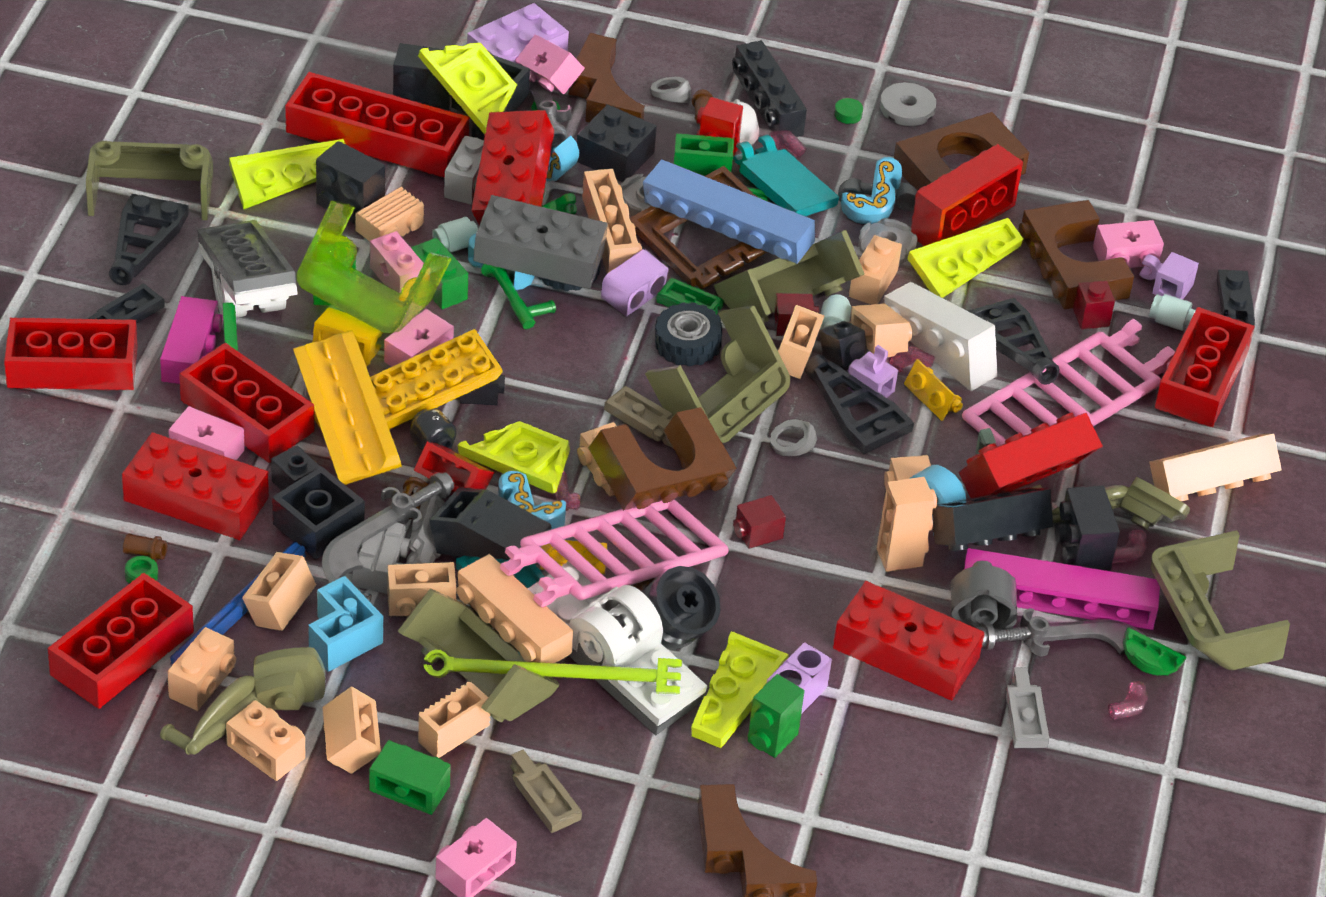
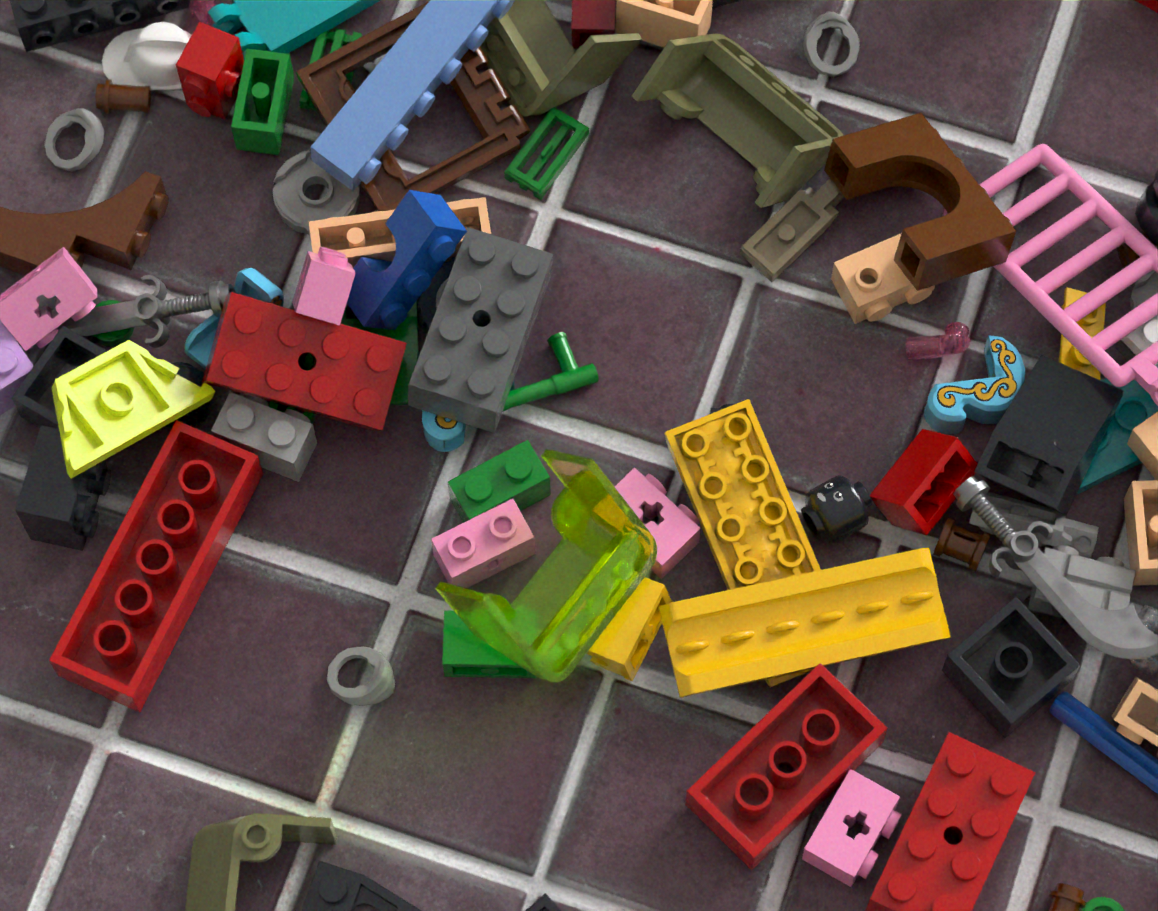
camera: 80 degrees left, 25 degrees up
dark pink brick [160,296,223,384] -> none
dark grey piece [197,220,297,318] -> none
green tile [223,302,238,351] -> none
neon yellow wing [229,139,345,210] -> none
black brick [271,445,320,491] -> none
black brick [316,141,385,224] -> none
light nougat brick [356,186,424,241] -> none
light aqua brick [432,217,478,252] -> none
neon yellow wing [457,421,570,494] -> none
black brick [577,104,657,182] -> none
lavender piece [601,249,668,317] -> none
black wheel [655,302,722,366] -> none
dark red brick [733,495,786,549] -> none
none -> bright pink brick [292,247,356,325]
none -> light grey piece [327,646,395,706]
none -> blue arch [347,190,467,330]

